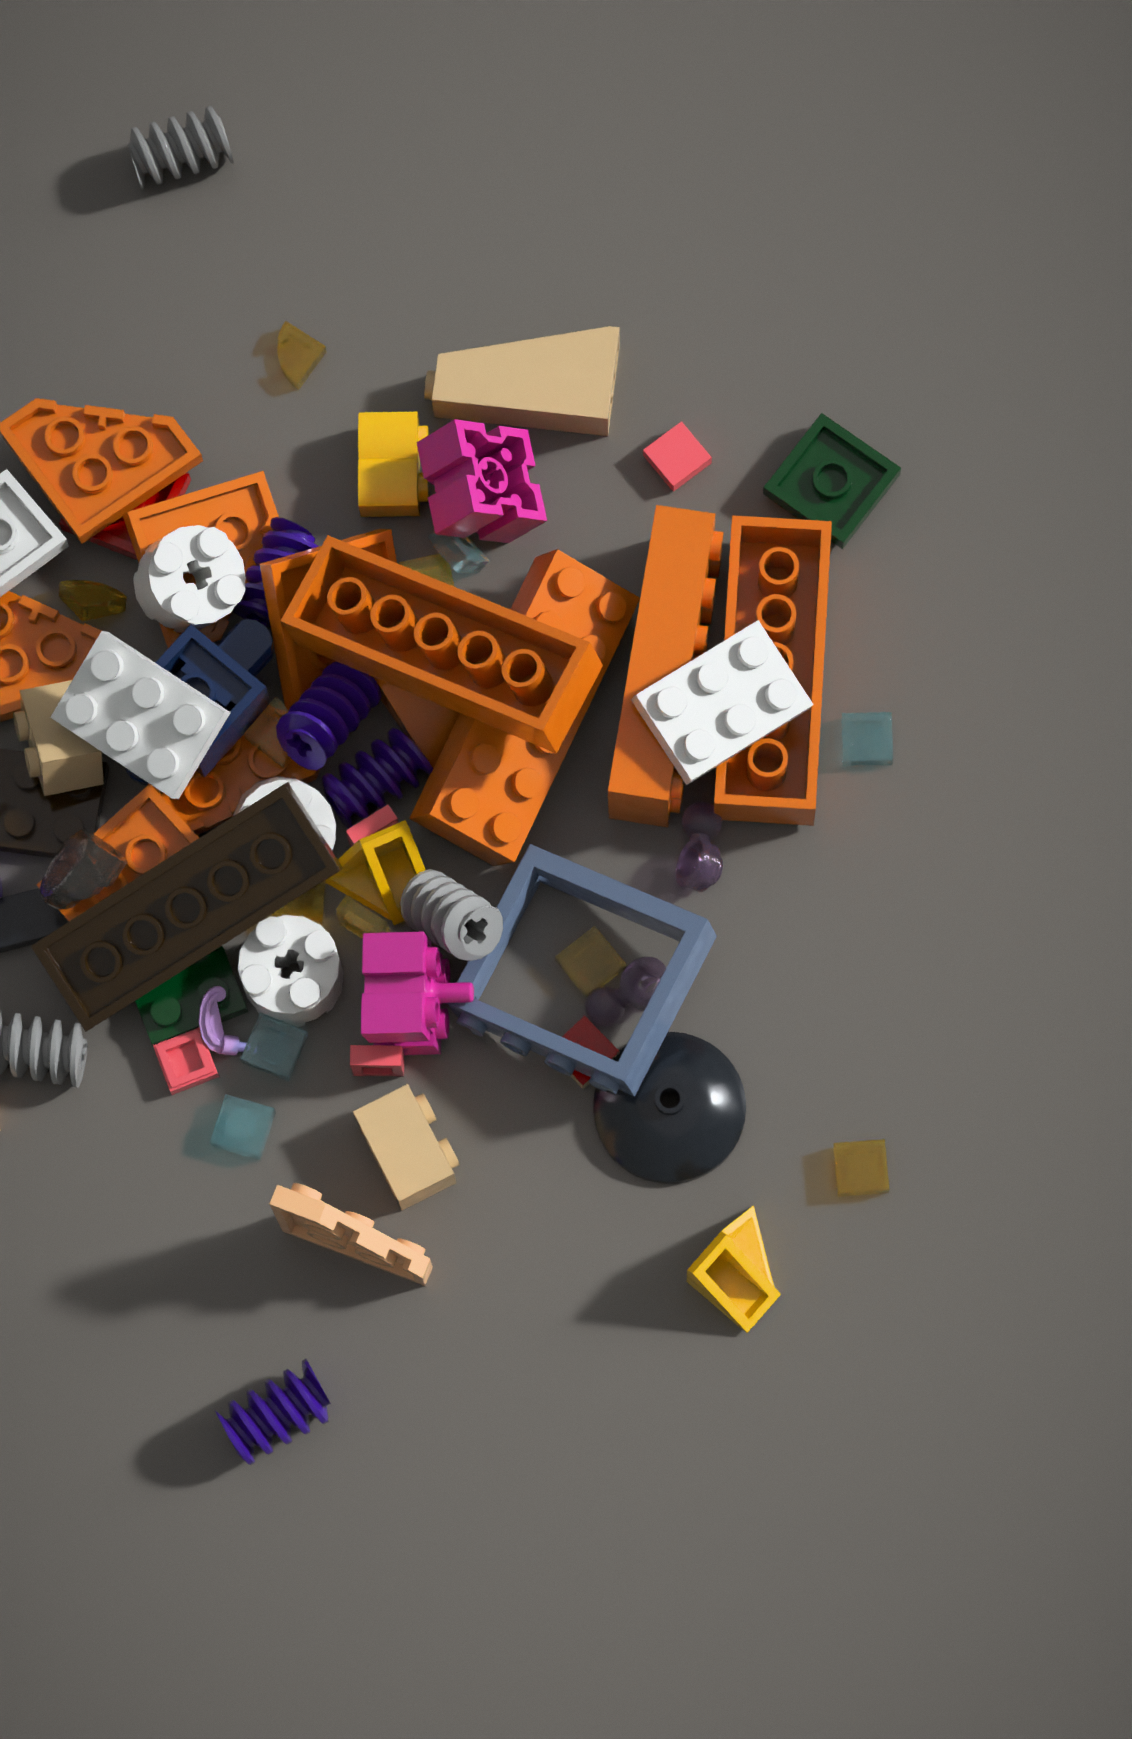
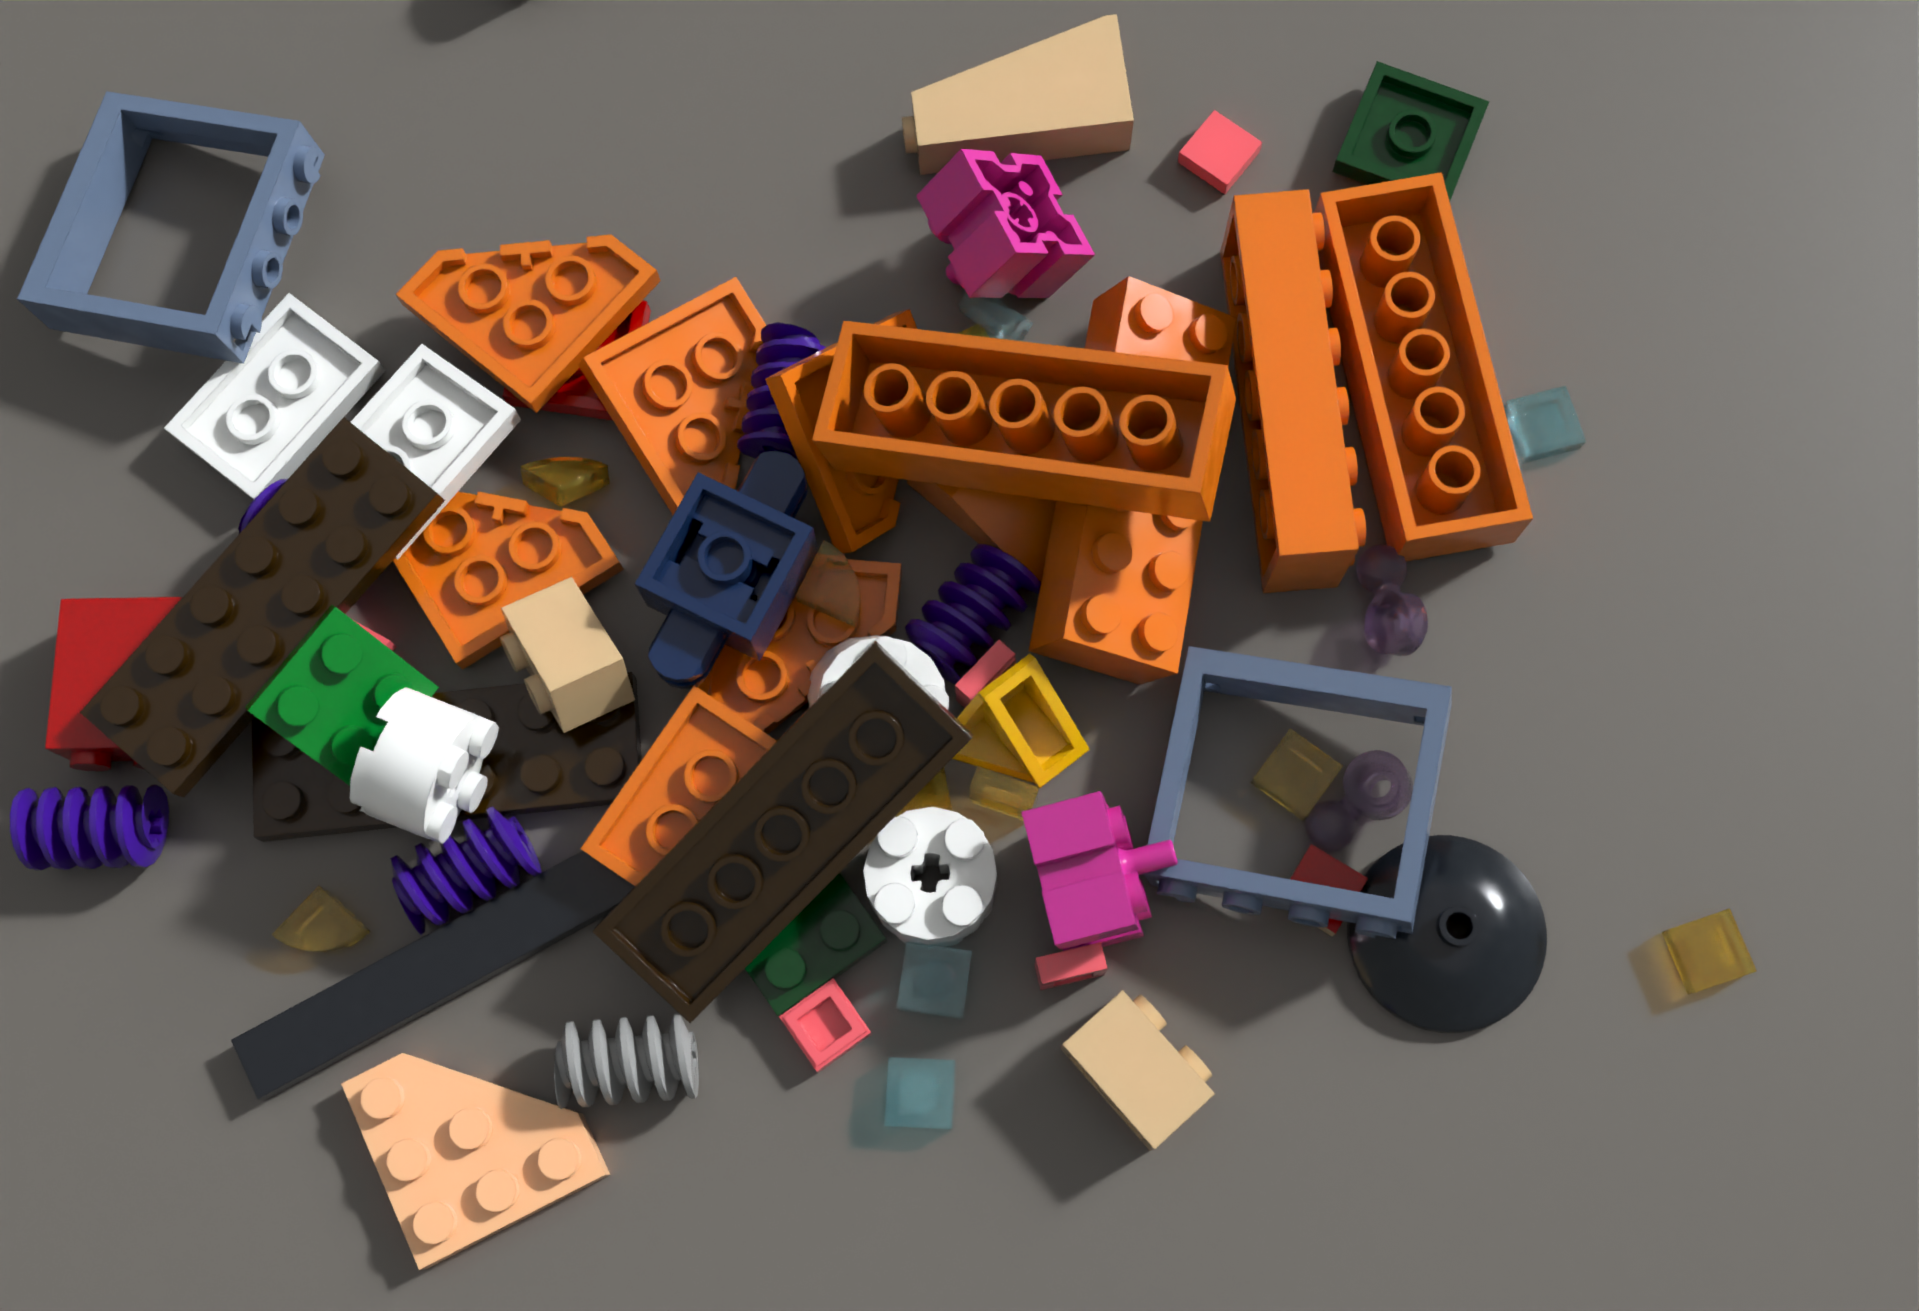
camera: 15 degrees left, 0 degrees up
clear smoke rock [39,829,128,909] -> none
white plate [50,631,231,799] -> none
white brick [133,525,246,633] -> none
lavender piece [198,986,251,1056] -> none
light nougat plate [269,1183,433,1286] -> none
dark purple piece [276,662,381,770] -> none
clear yellow tile [278,321,327,390] -> none
yellow brick [358,412,429,517] -> none
light grey piece [400,869,503,961] -> none
white plate [631,620,814,785] -> none
yellow slope [686,1205,781,1333] -> none

